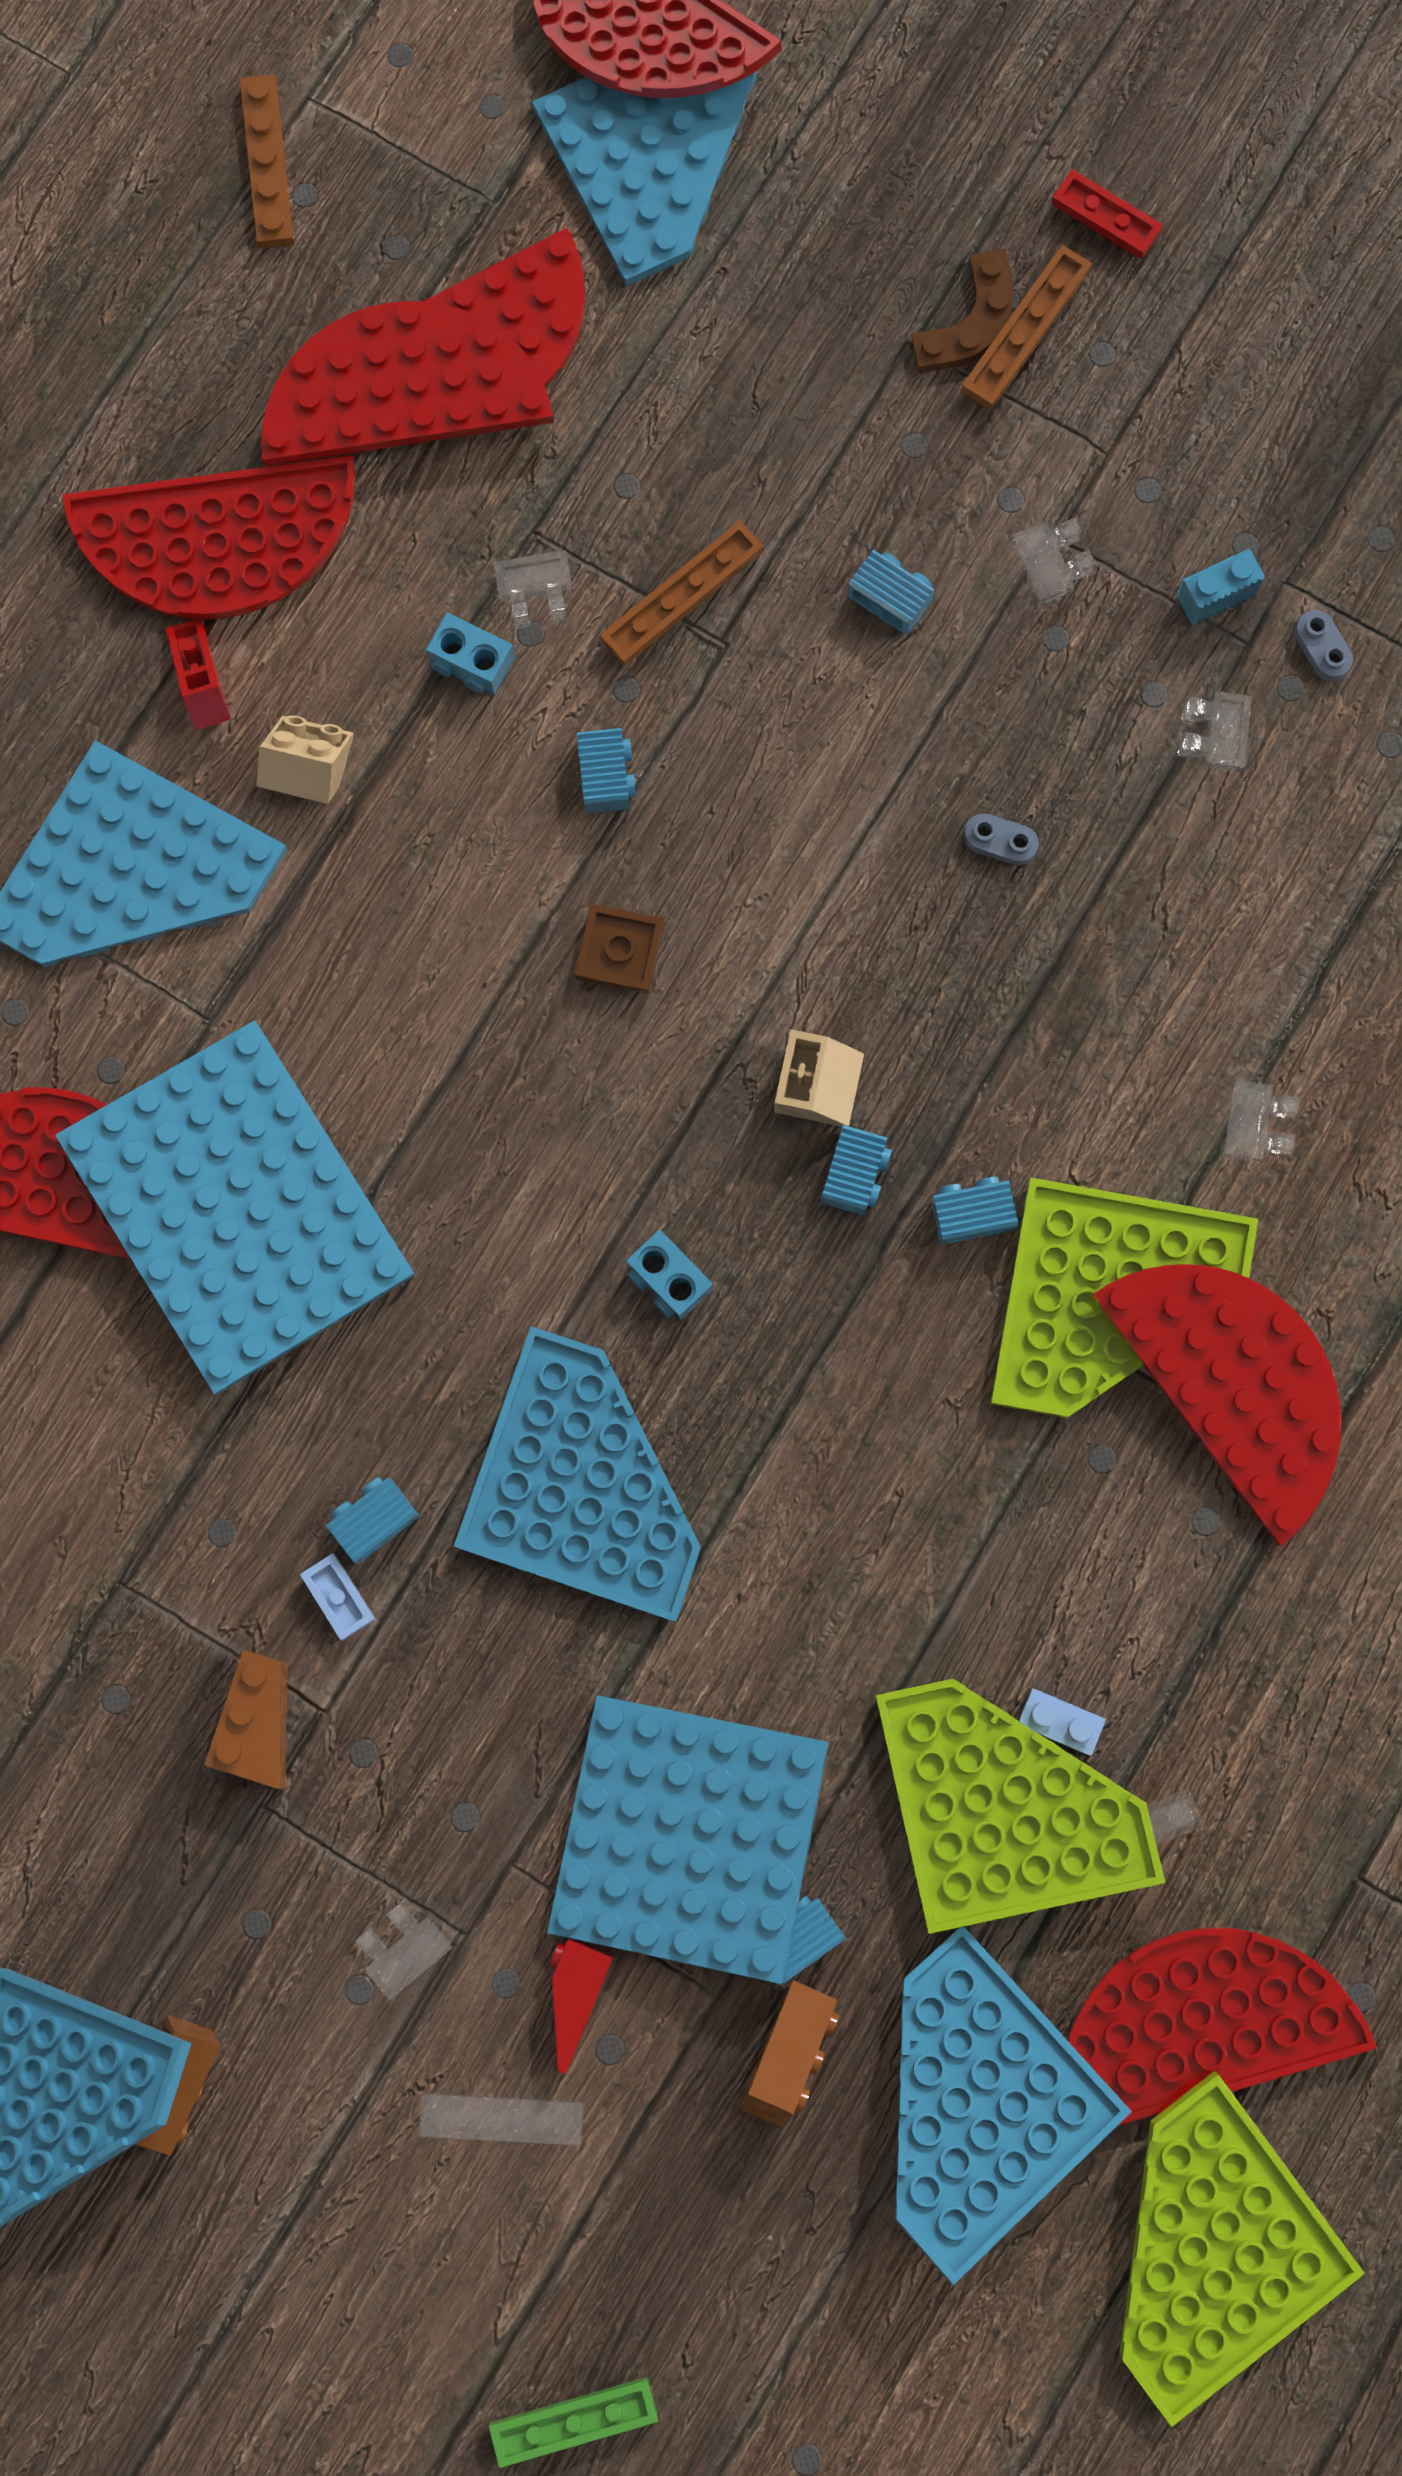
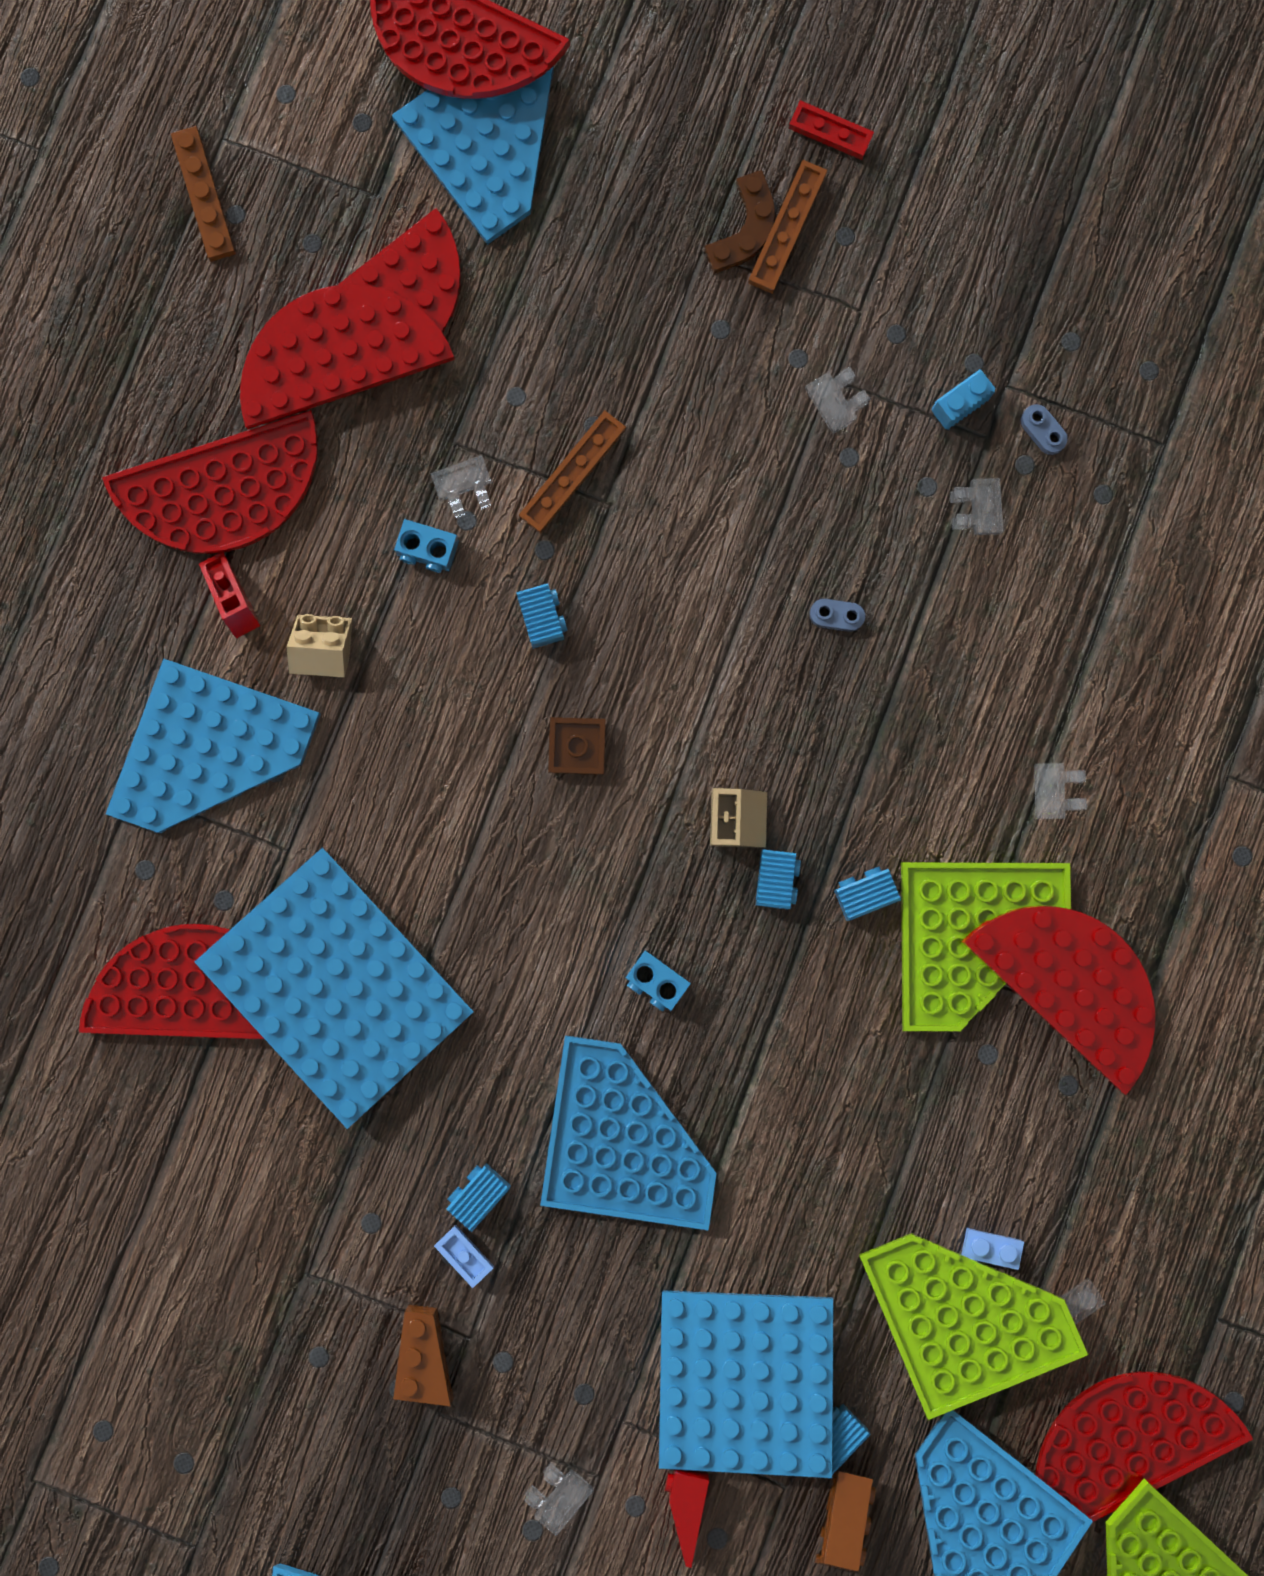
camera: 15 degrees left, 5 degrees up
dark azure brick [847,550,934,635] -> none

